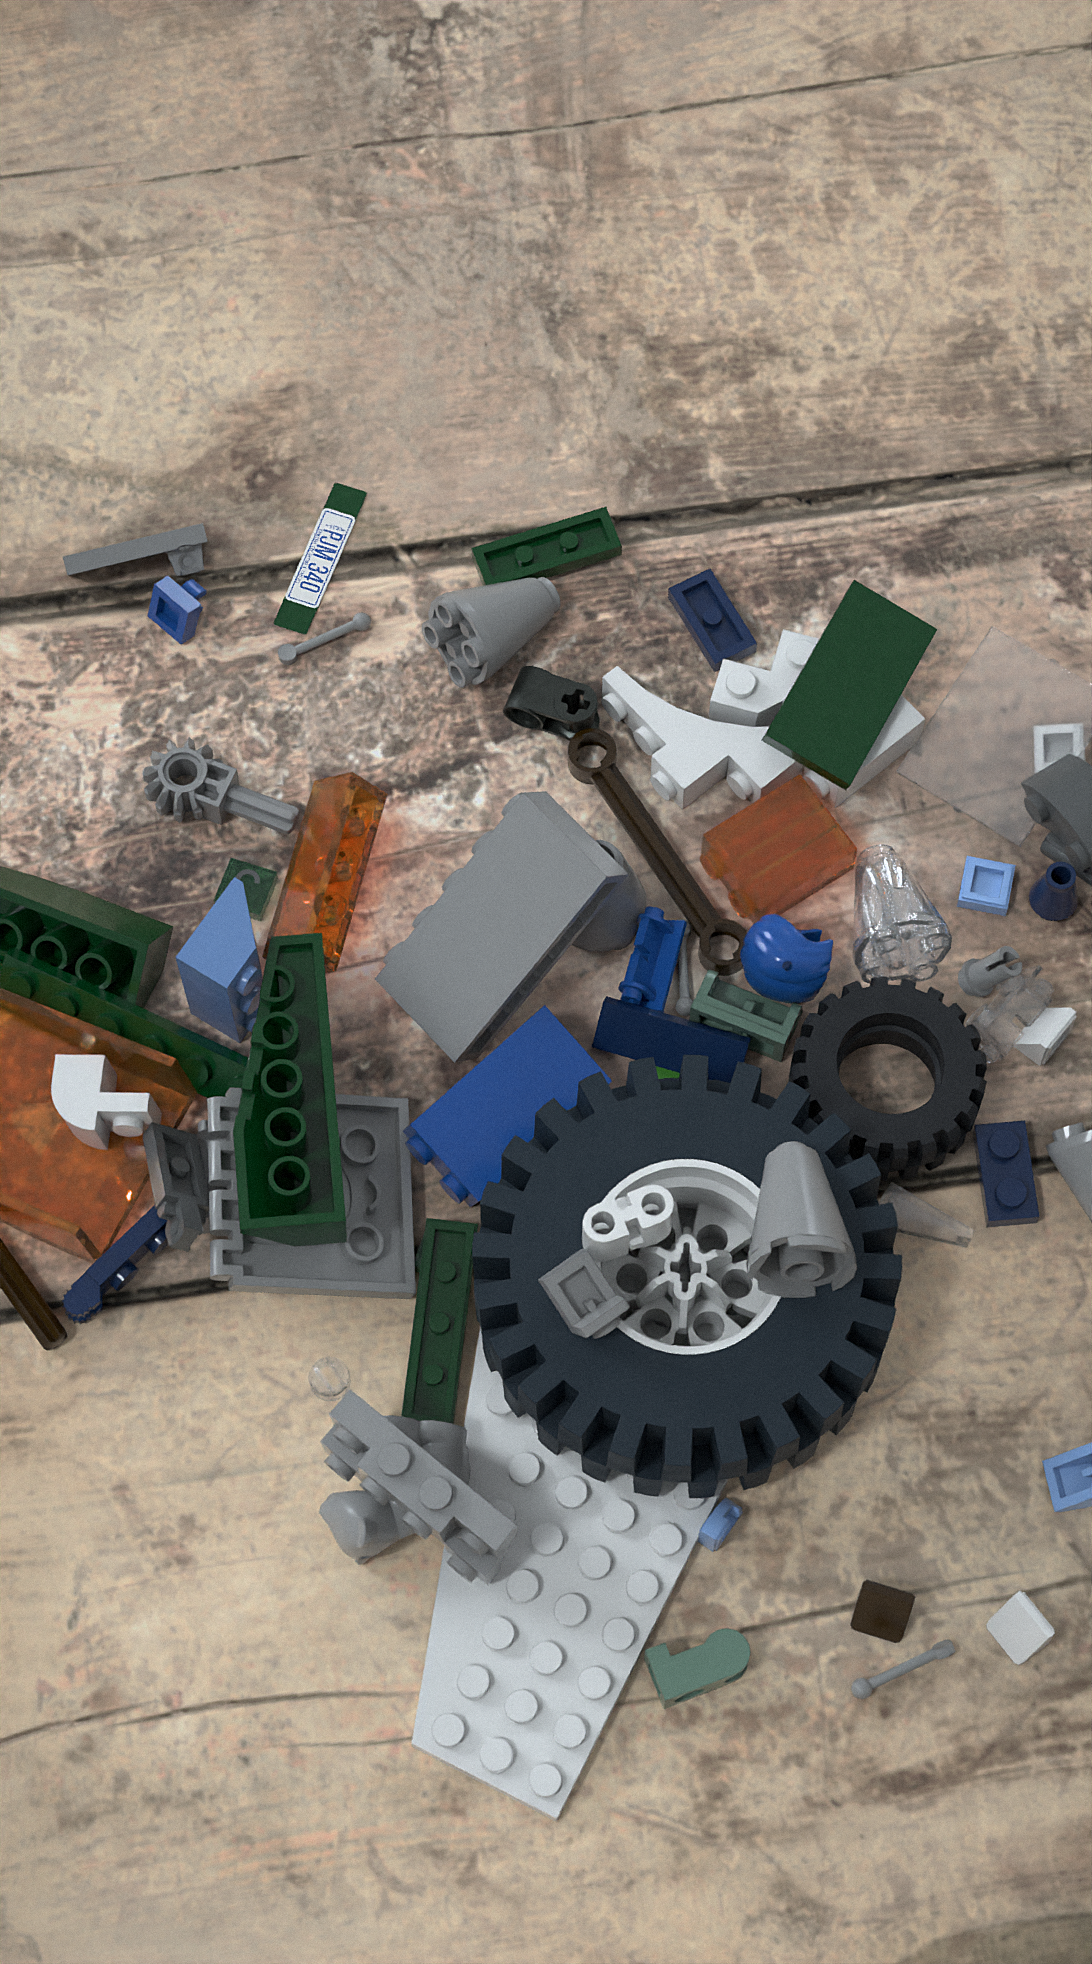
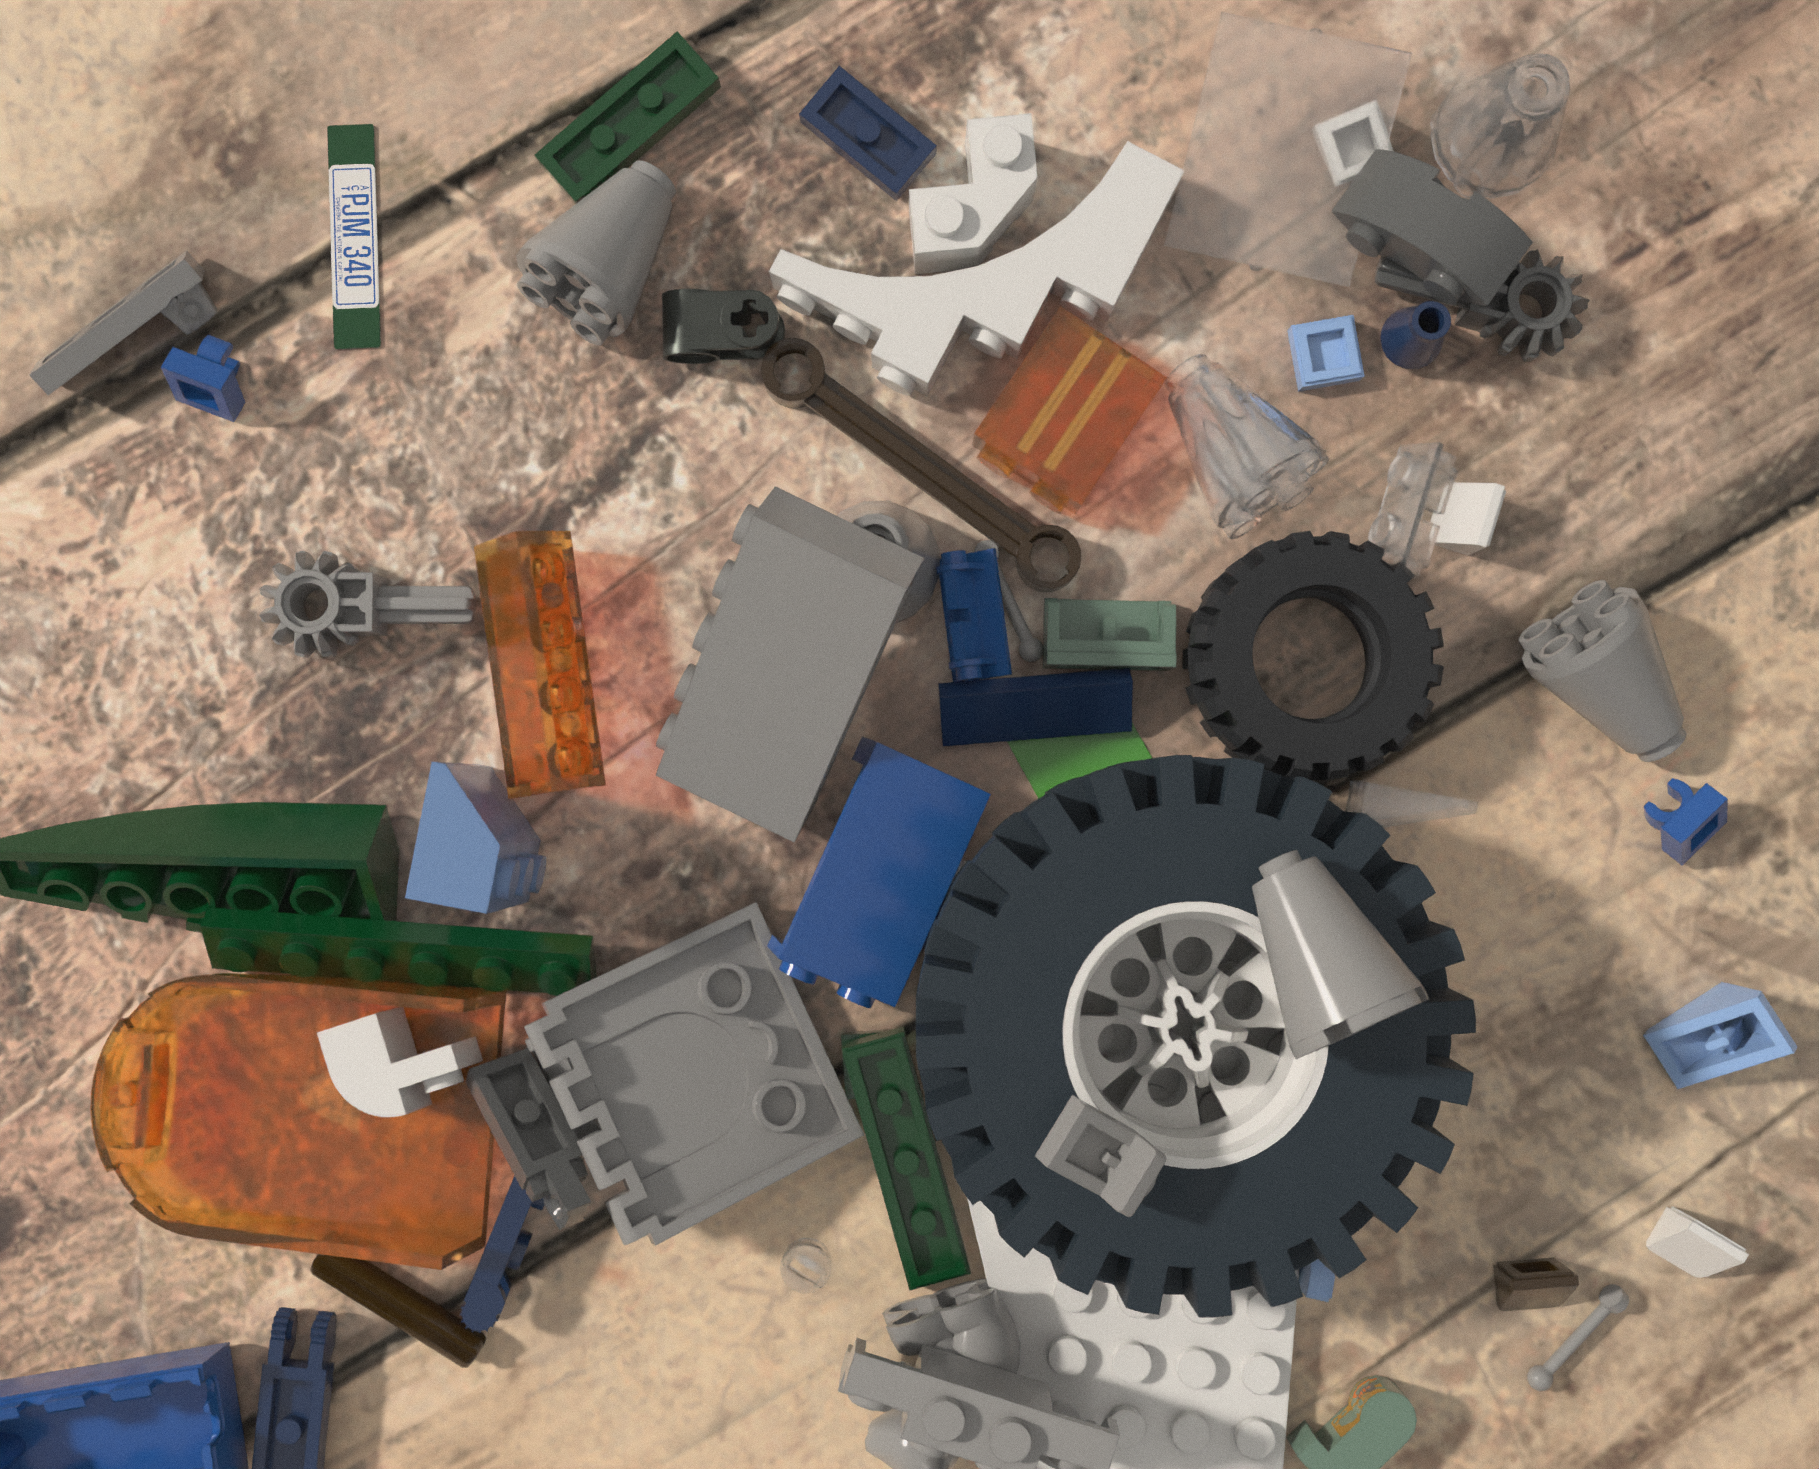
camera: 20 degrees left, 20 degrees up
clear green tile [213,858,278,921] -> none
dark green wedge [233,933,347,1246] -> none
light grey hinge [278,612,371,665] -> none
white piece [582,1184,674,1262] -> none
blue piece [740,914,833,1004] -> none
dark green tile [761,580,938,790] -> none
light grey pin [958,946,1022,997] -> none
dark blue plate [972,1120,1039,1228] -> none

